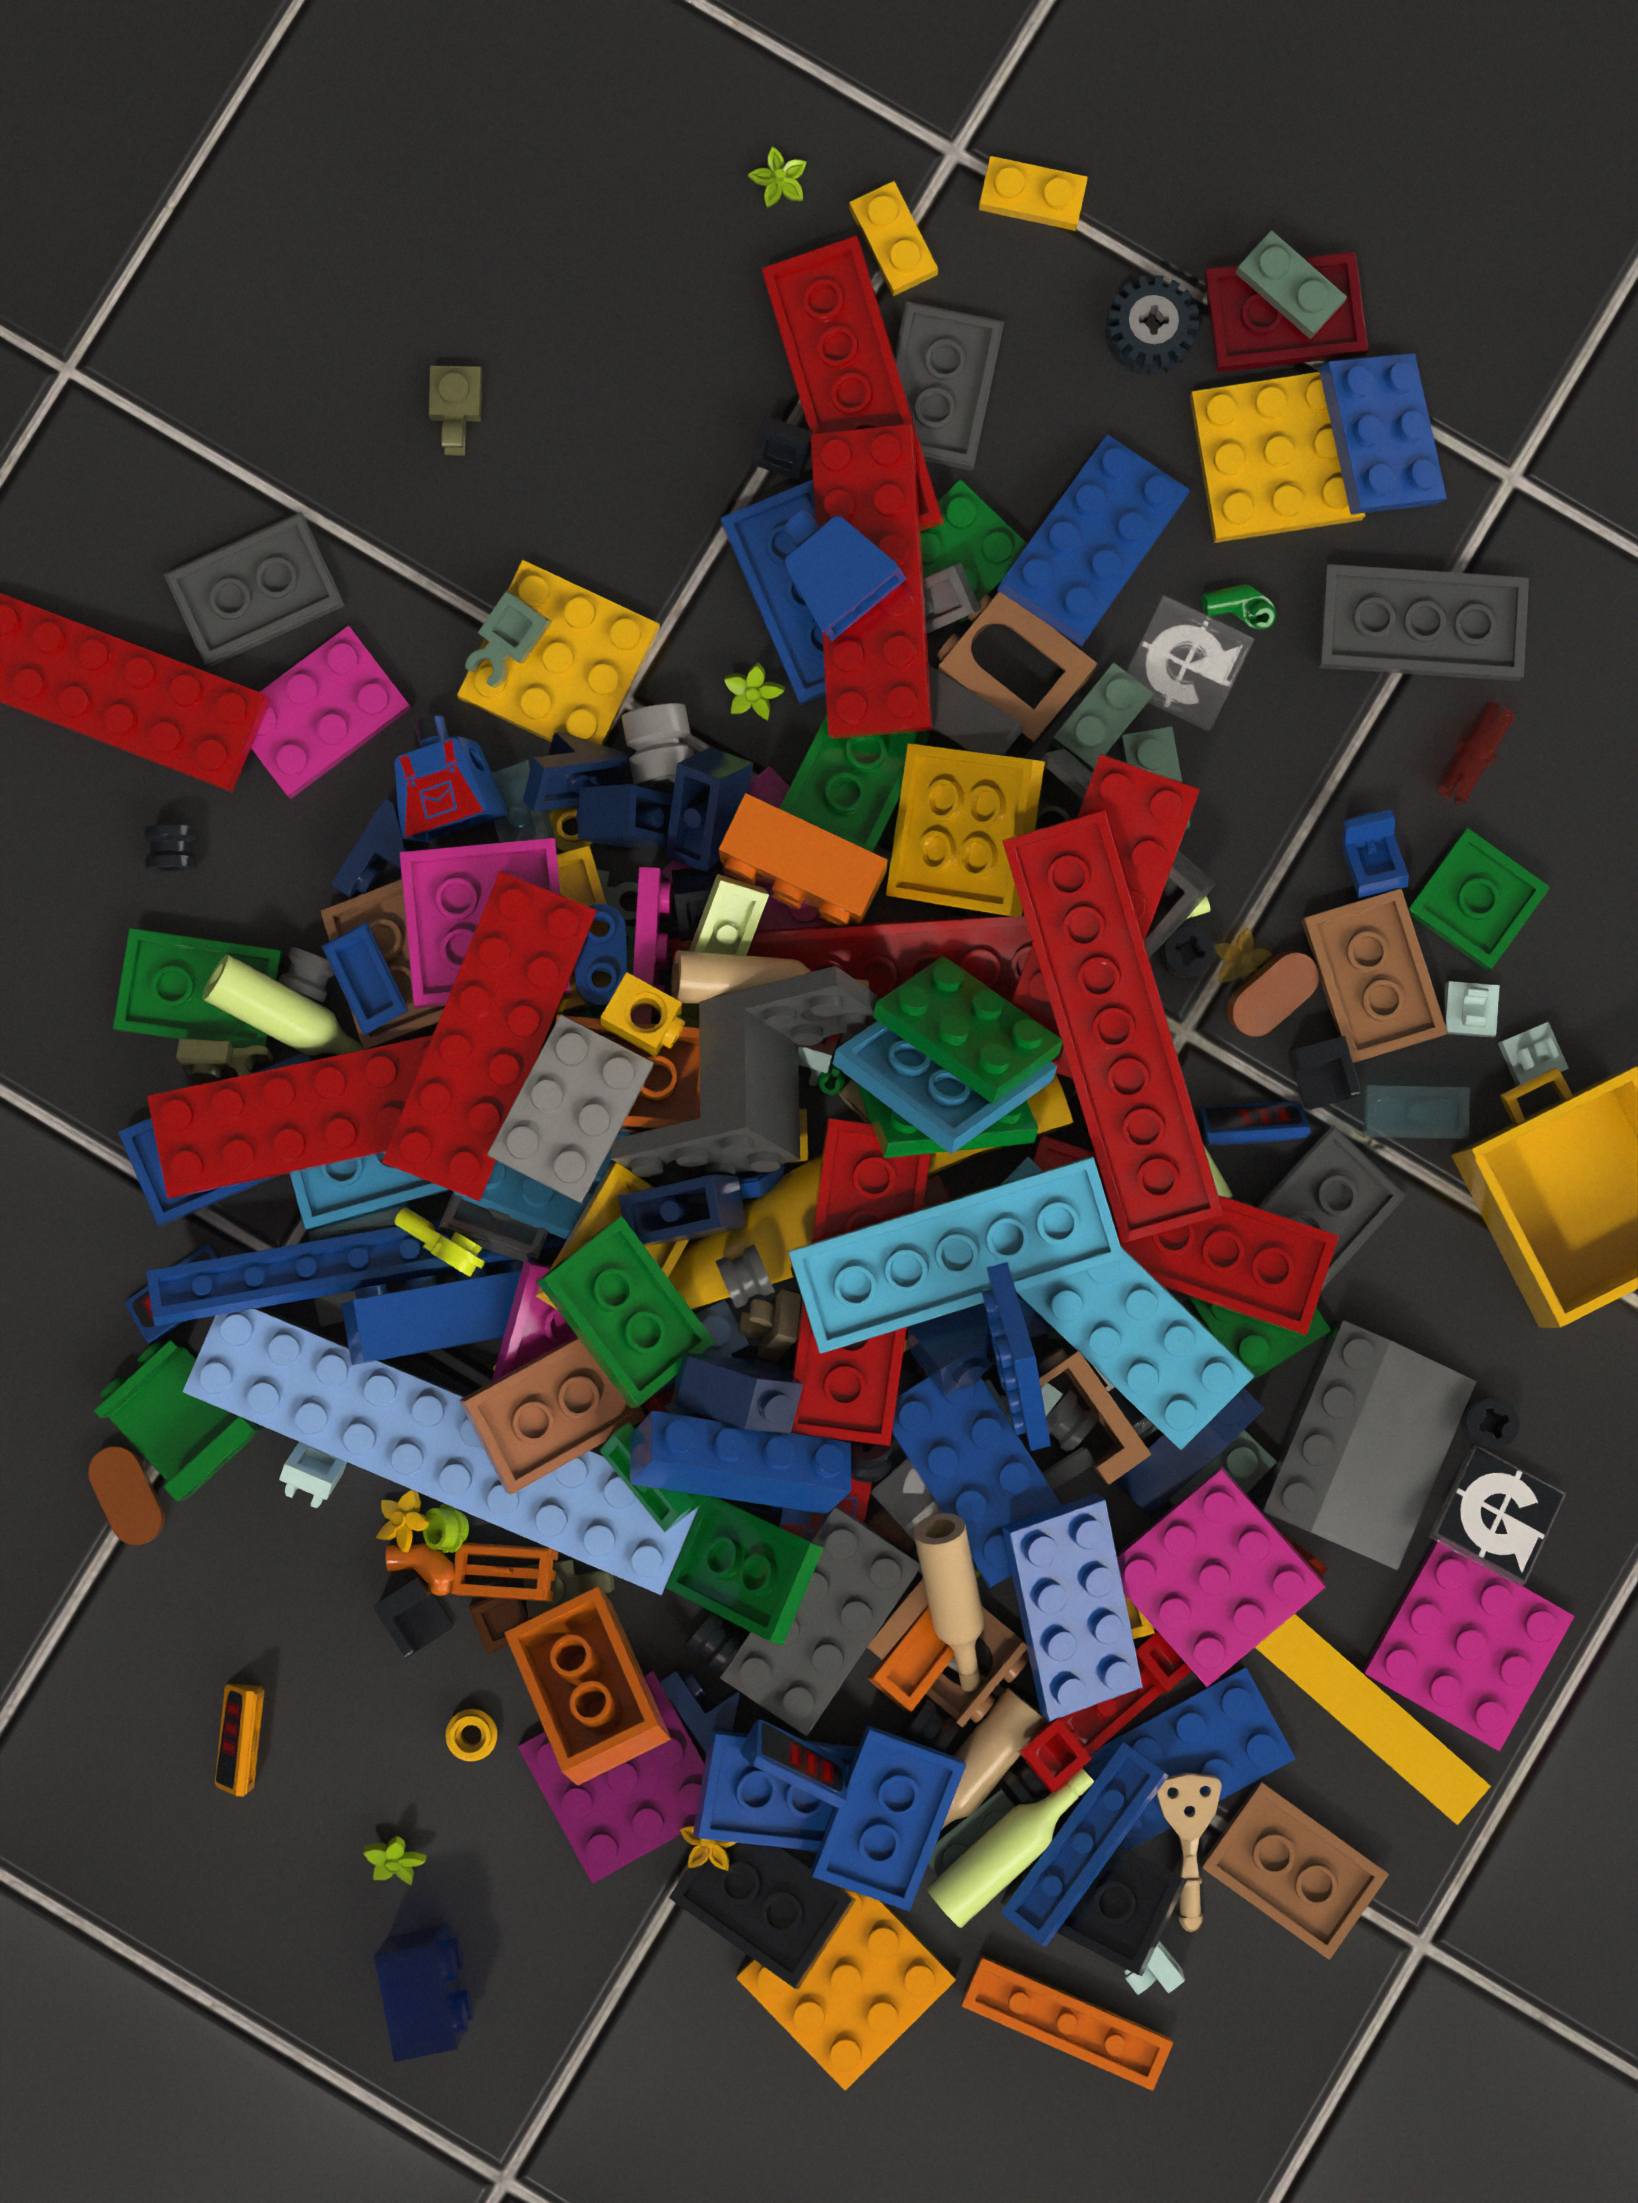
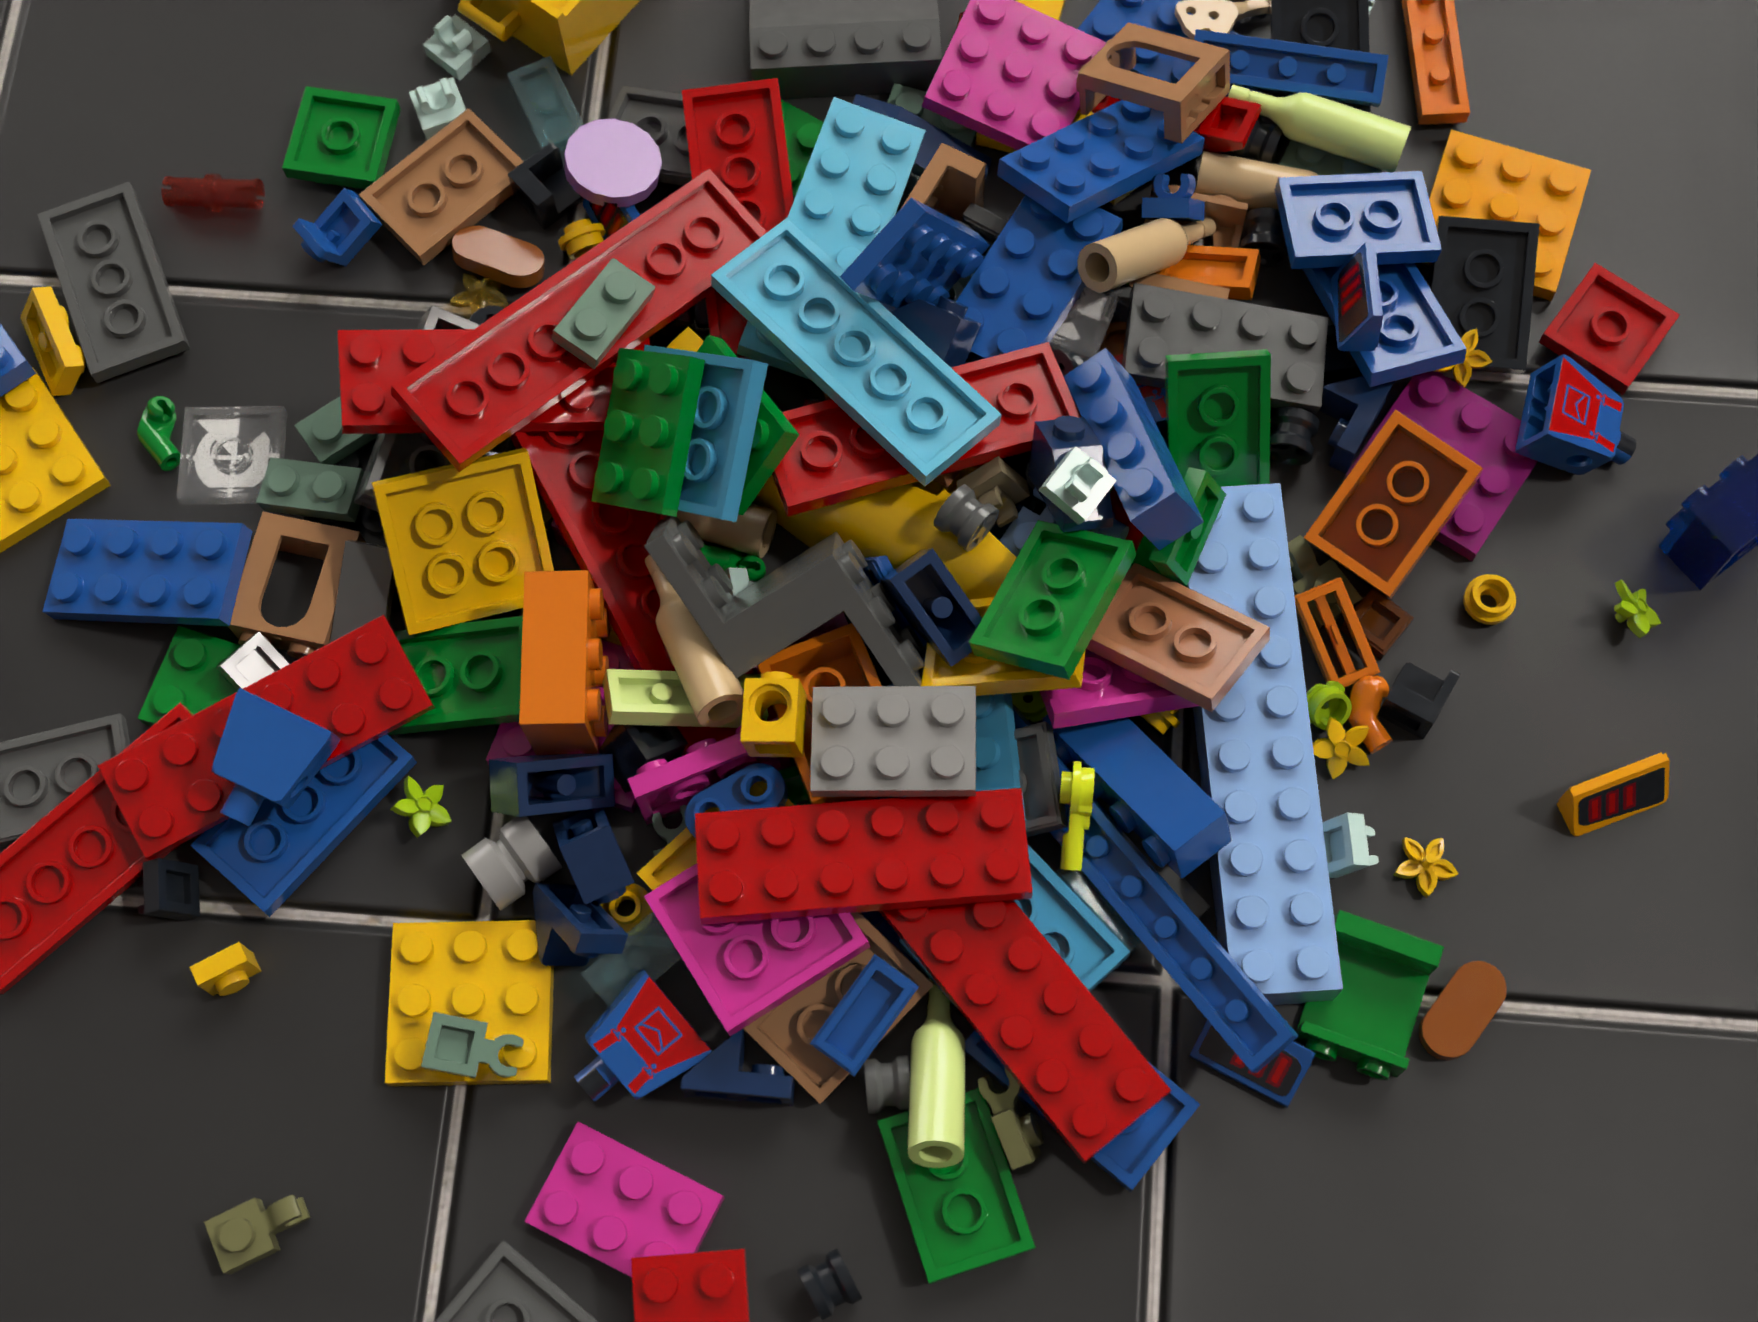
camera: 110 degrees left, 15 degrees down
none -> yellow plate [20,287,85,396]
none -> yellow plate [189,942,261,996]
none -> sand green plate [551,258,655,369]
none -> yellow plate [558,219,606,260]
none -> tile [564,119,662,207]
none -> light aqua tile [1039,446,1116,524]
none -> medium nougat panel [1076,22,1230,144]
none -> blue tile [1141,174,1205,221]
none -> yellow plant [1393,837,1458,898]
none -> blue torso [1515,354,1637,475]
none -> red plate [1539,263,1680,395]

